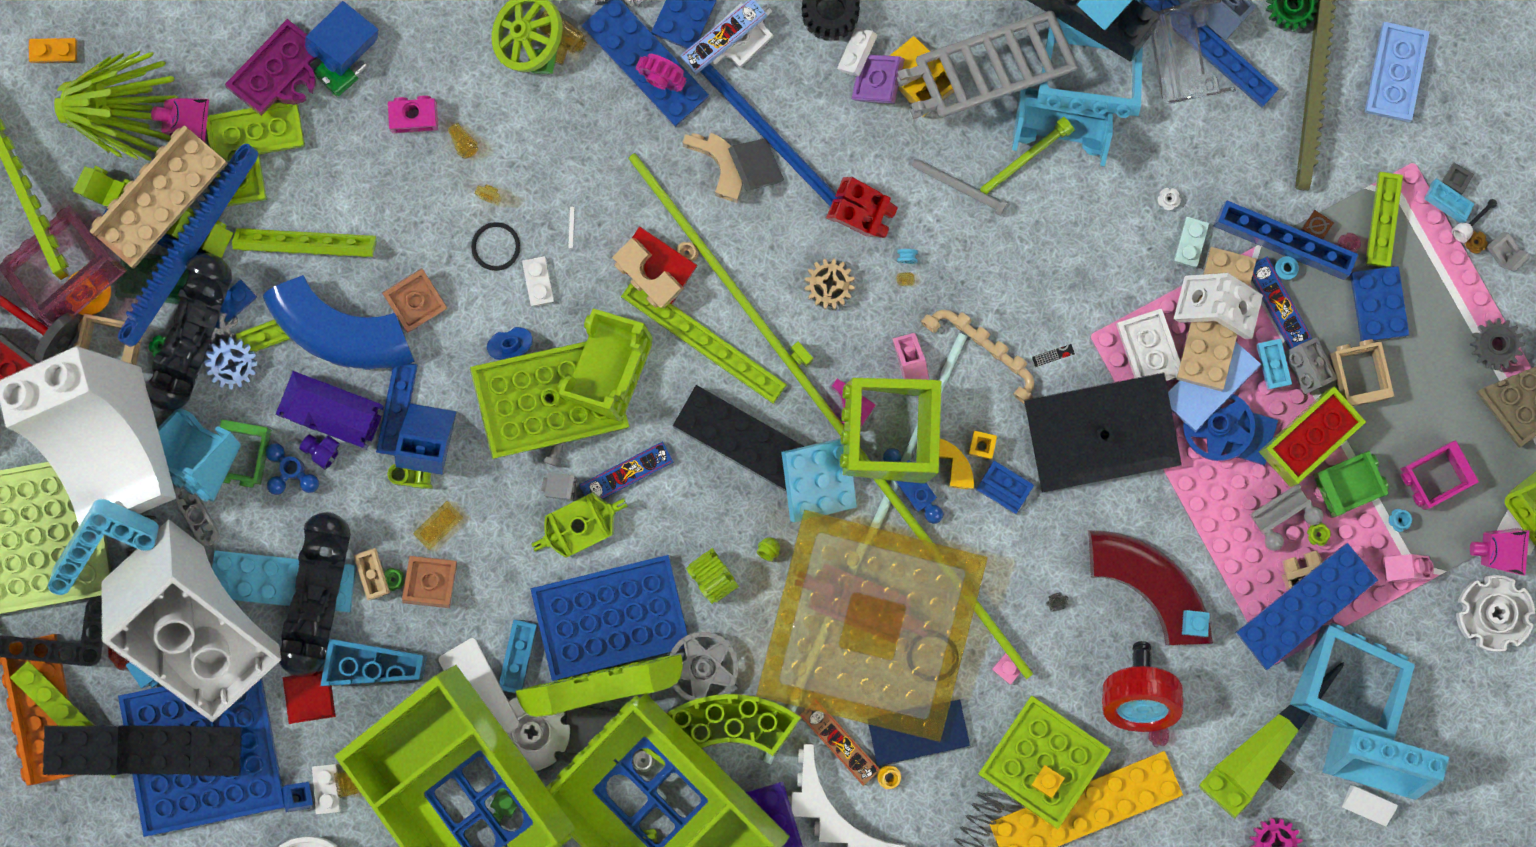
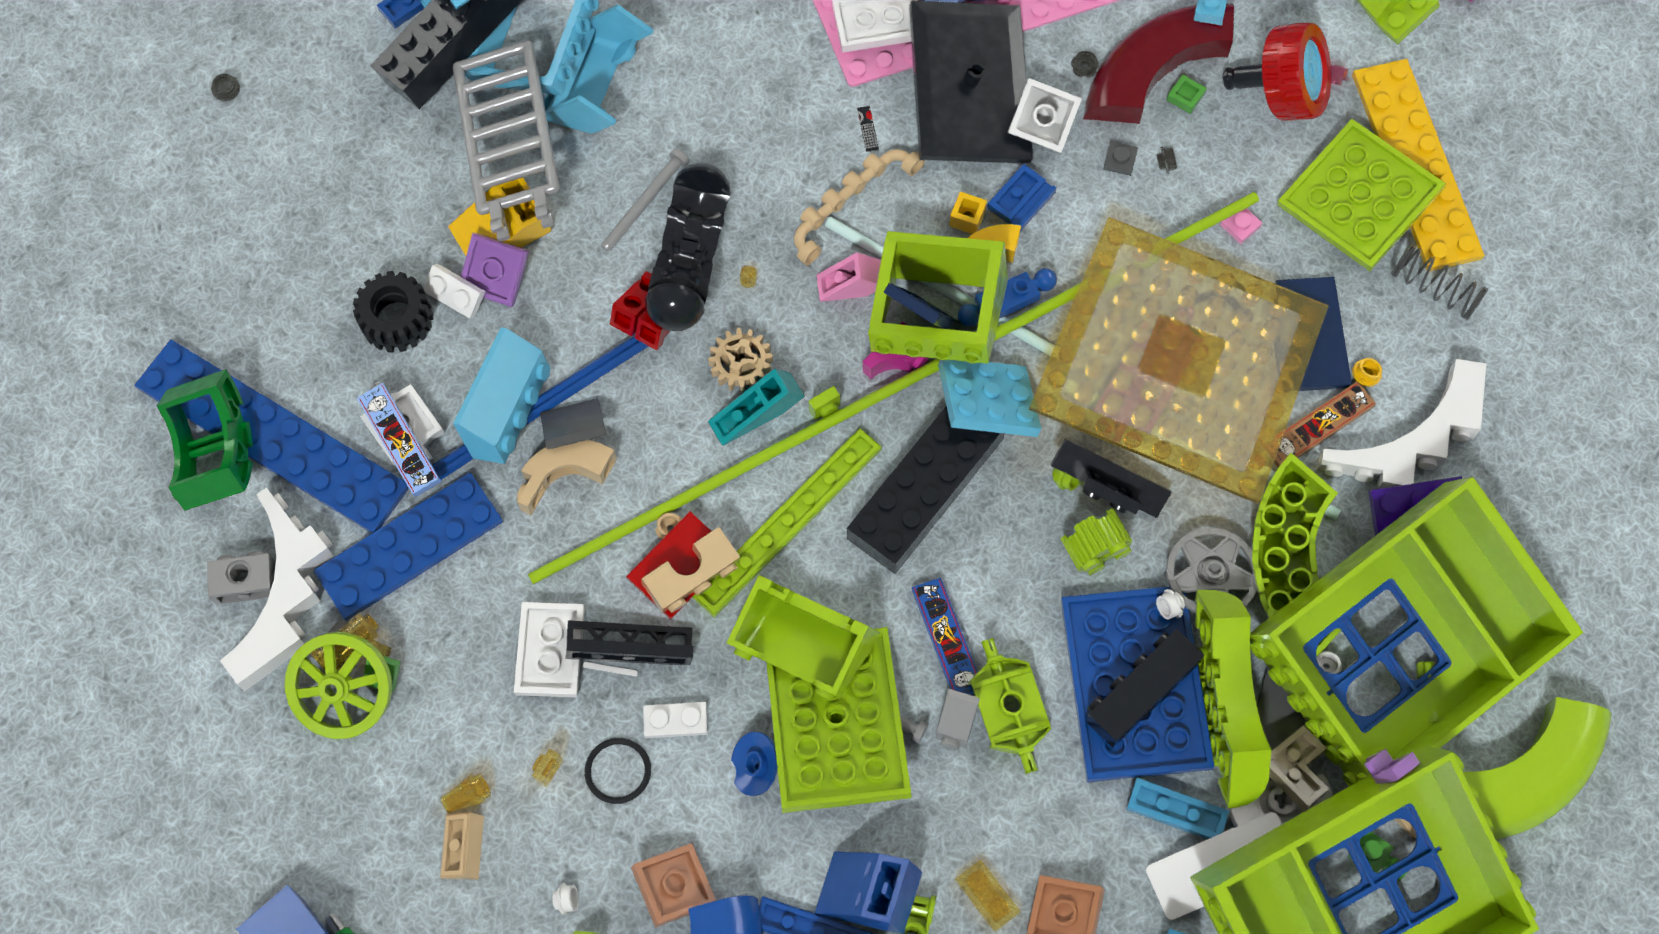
camera: 80 degrees left, 15 degrees down
dark pink brick [388,95,439,133] -> none
dark pink gear [636,54,686,92] -> none
medium azure bush [897,249,918,264] -> none
lime piece [980,116,1075,194] -> none
yellow plate [1031,765,1065,799] -> none
none -> tan slope [440,812,484,880]
none -> medium azure slope [453,327,550,464]
none -> white plate [514,602,585,697]
none -> white plate [552,883,579,915]
none -> black fence [565,620,693,665]
none -> black piece [645,163,731,331]
none -> teal slope [708,368,805,446]
none -> dark blue tile [883,283,962,330]
none -> white slope [1007,78,1082,153]
none -> black bracket [1050,438,1172,518]
none -> clear smoke plate [1071,51,1099,78]
none -> black brick [1085,629,1205,748]
none -> dark grey plate [1103,141,1138,176]
none -> white plate [1156,589,1185,620]
none -> bright green plate [1166,74,1207,114]
none -> dark tan plate [1269,725,1329,812]
none -> medium lavender slope [1365,749,1420,784]

